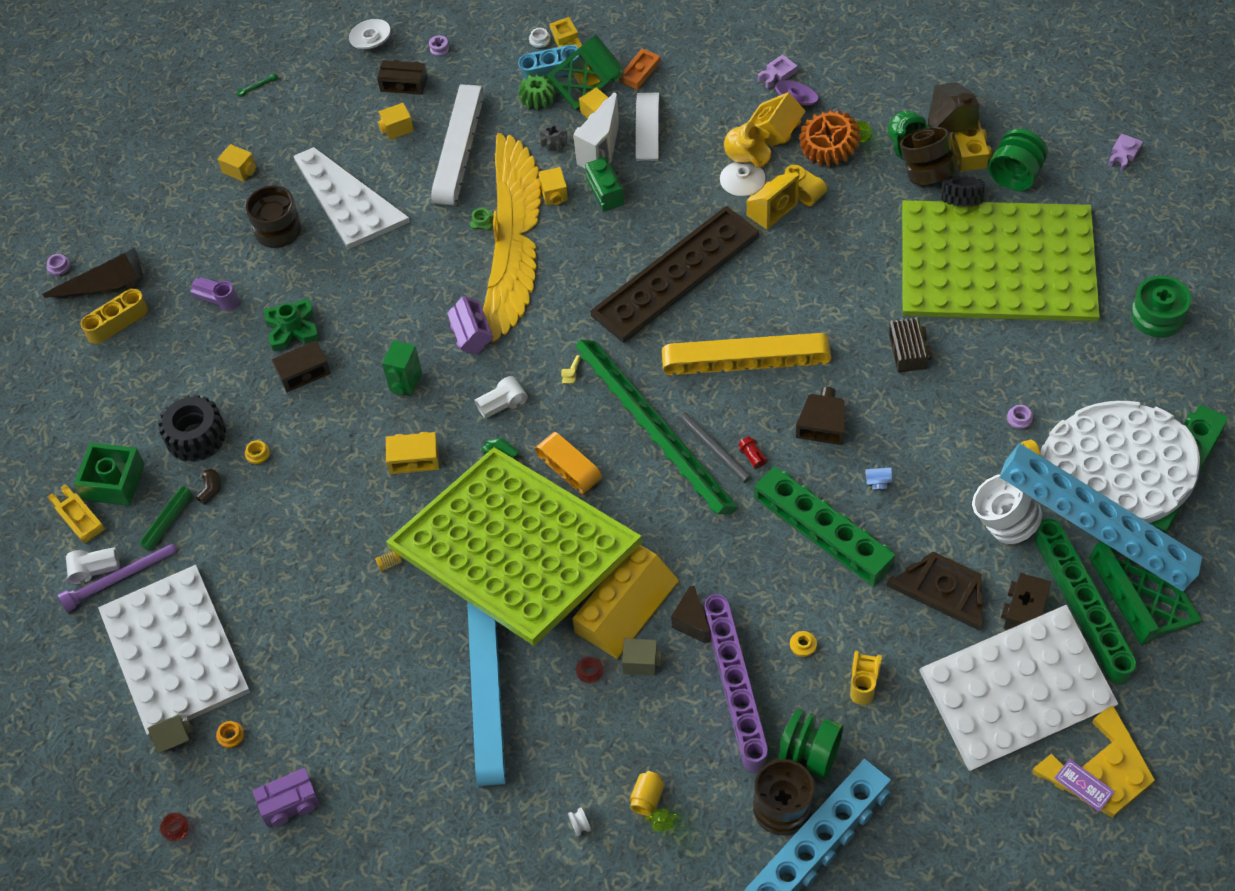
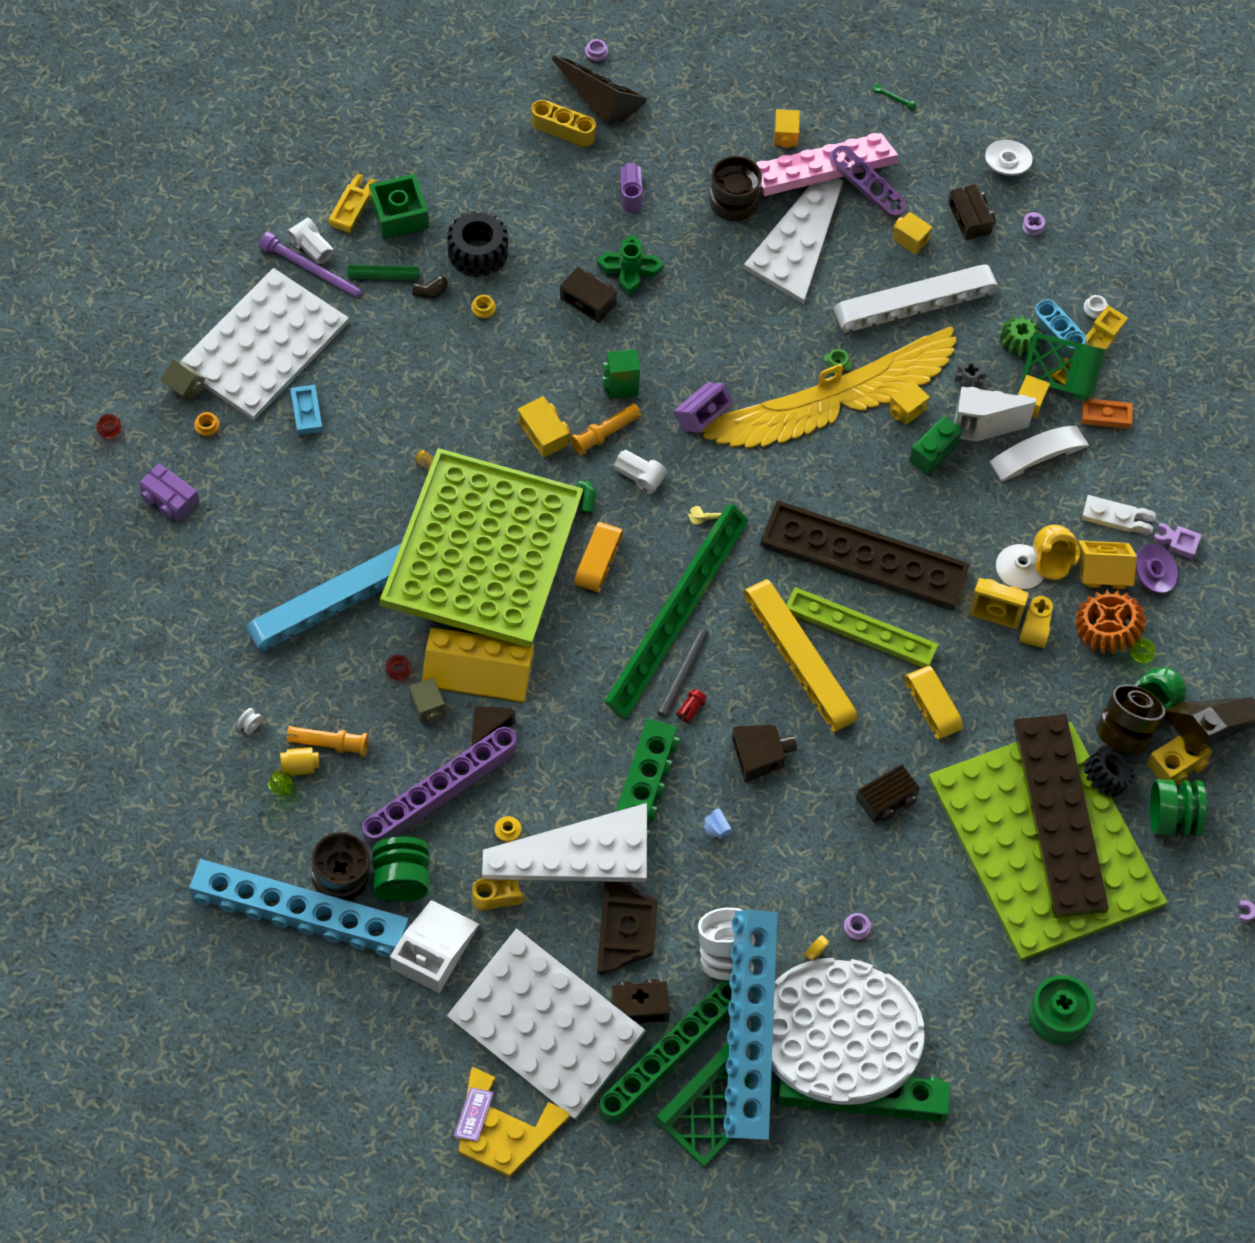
camera: 55 degrees right, 5 degrees up
none -> light orange pin [286,726,369,757]
none -> medium azure plate [290,385,323,435]
none -> white slope [390,900,479,993]
none -> white wing [482,803,647,882]
none -> light orange pin [570,403,642,456]
none -> bright pink plate [756,133,899,196]
none -> lime plate [786,587,939,668]
none -> medium lavender beam [829,145,906,217]
none -> yellow beam [904,666,963,740]
none -> dark brown plate [1013,714,1109,918]
none -> white hinge [1081,495,1156,535]

